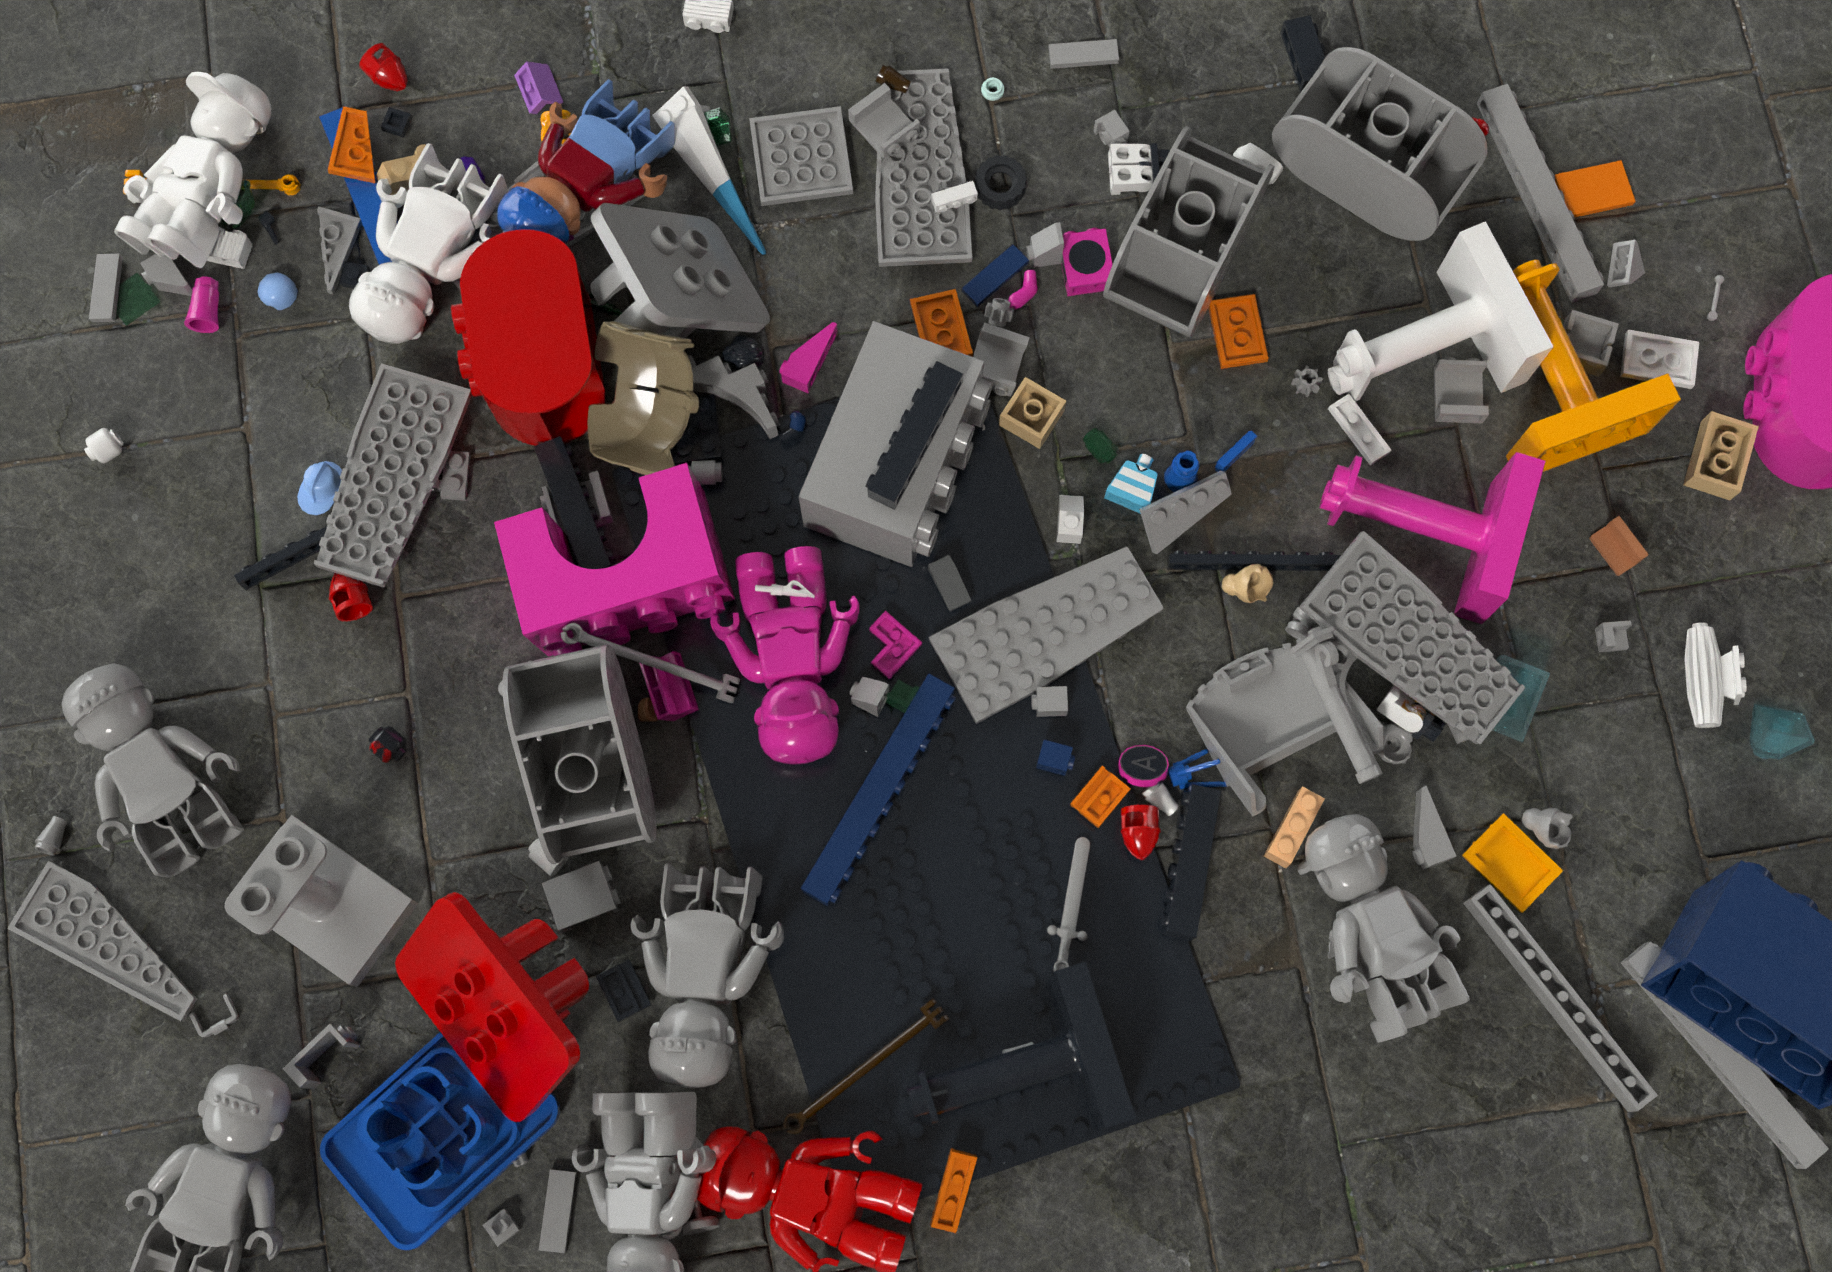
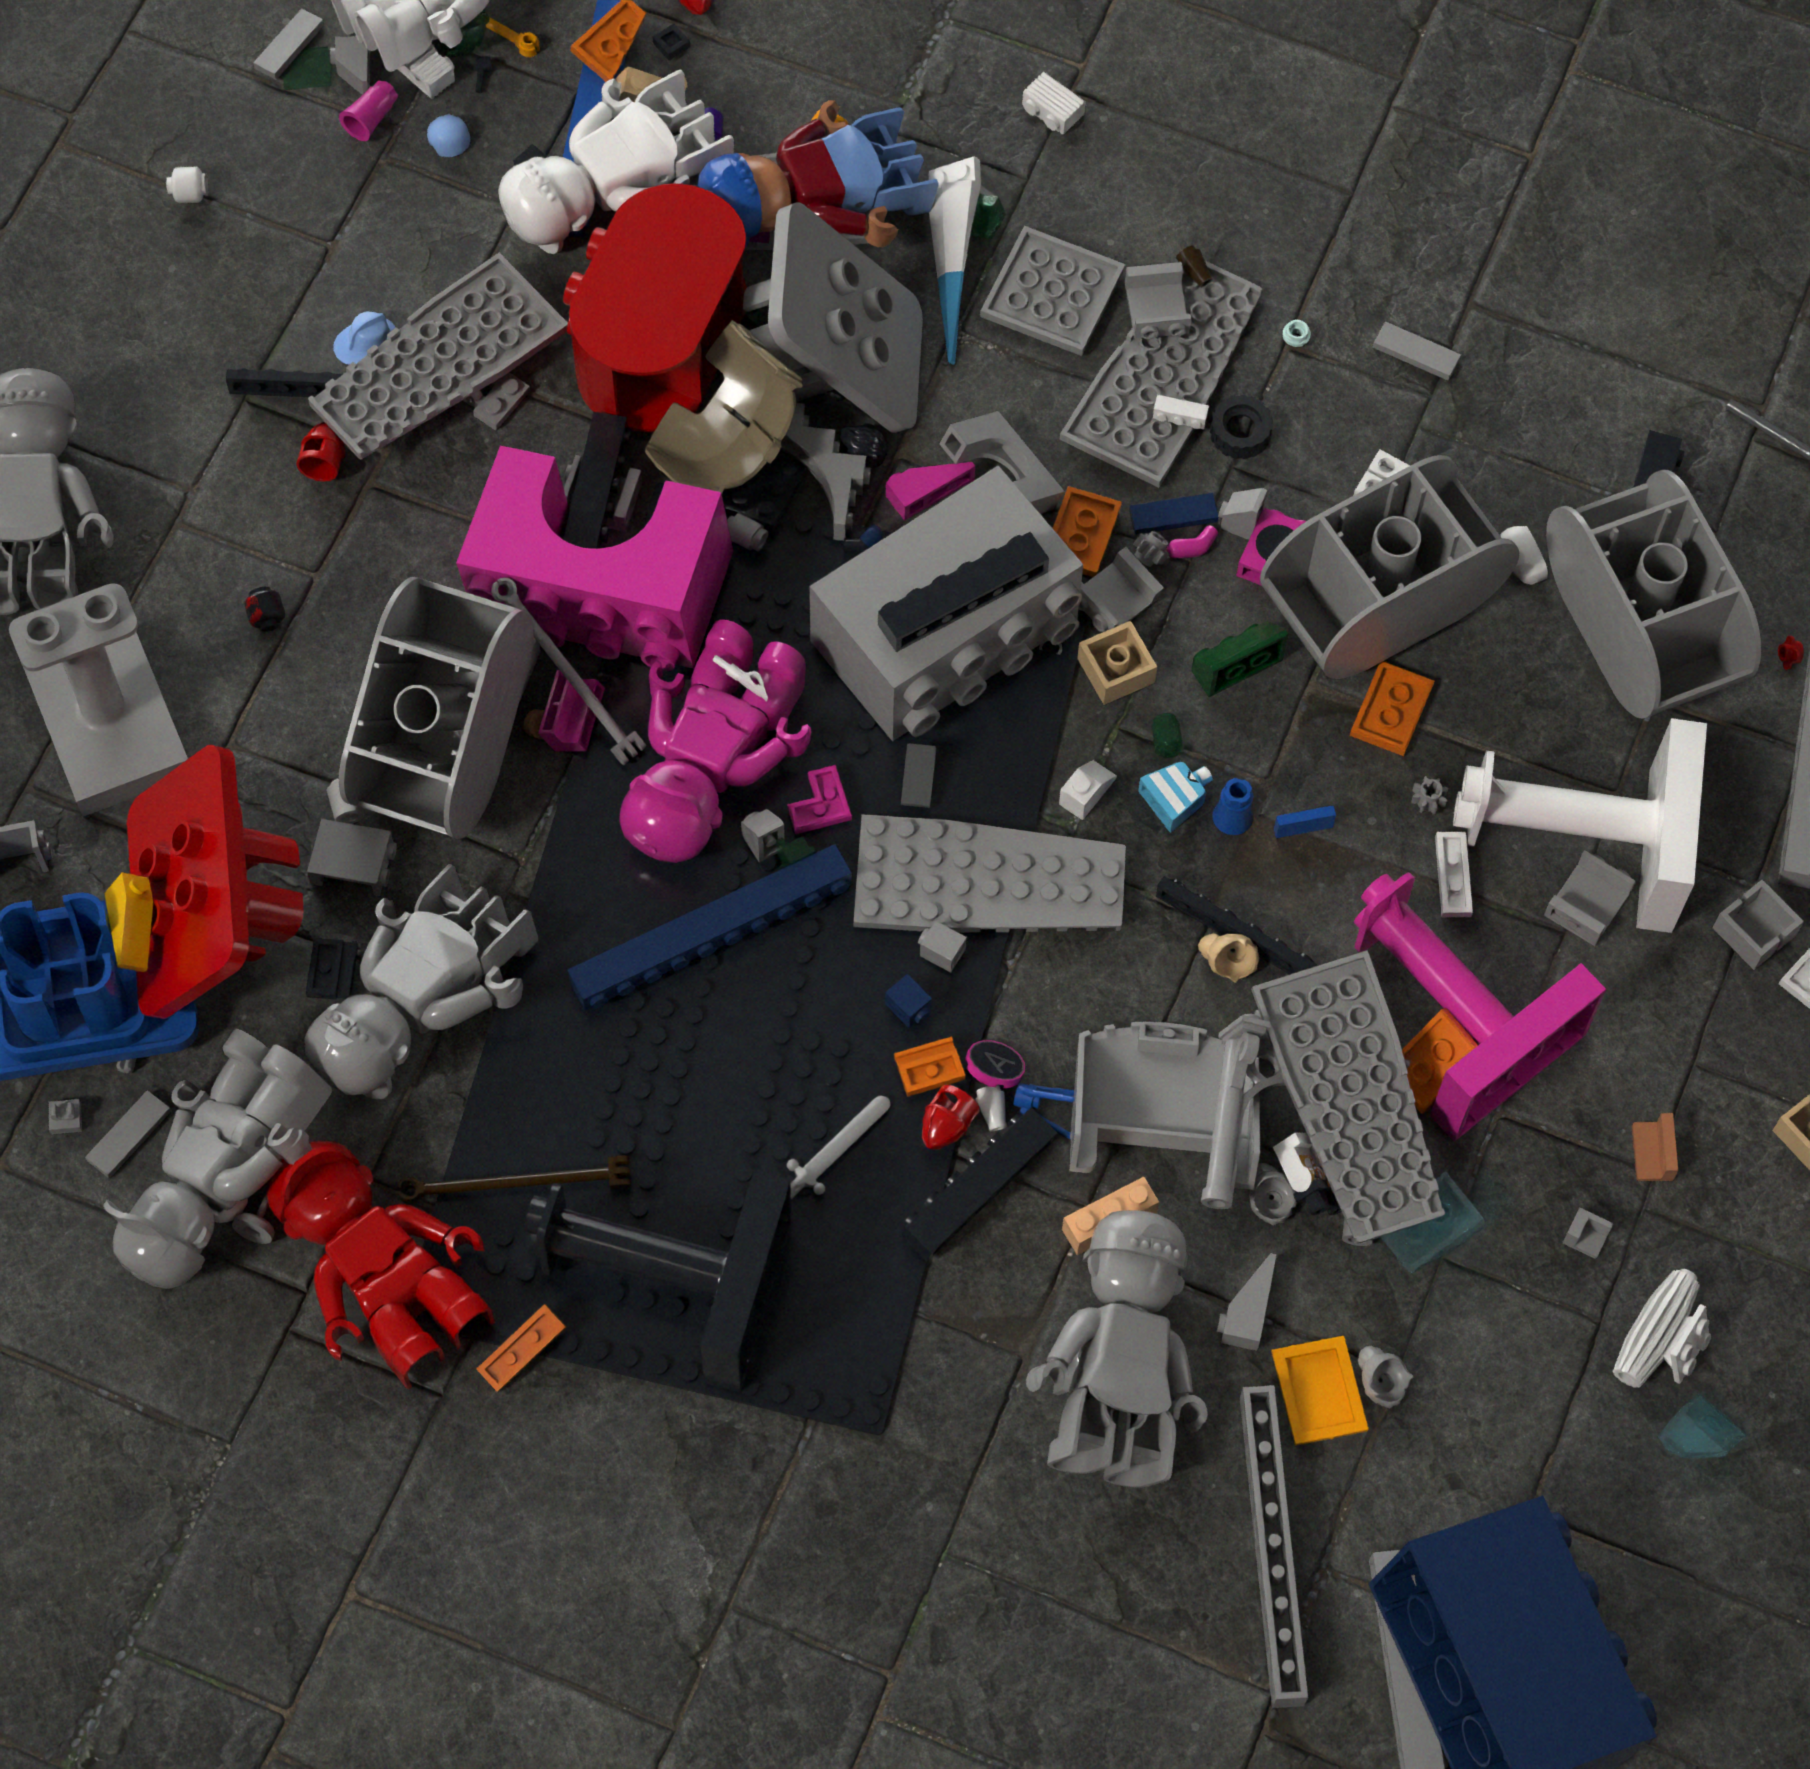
camera: 30 degrees right, 10 degrees down
light grey wing [317,206,362,295] -> none
medium lavender panel [514,61,563,114] -> none
light grey brick [1093,110,1130,147] -> none
light grey wing [1139,471,1232,554] -> none
light orange piece [1506,259,1681,472] -> none
none -> yellow slope [104,872,153,972]
none -> light grey arch [939,411,1065,514]
none -> dark green slope [1191,621,1288,697]
none -> orange tile [1402,1008,1478,1114]

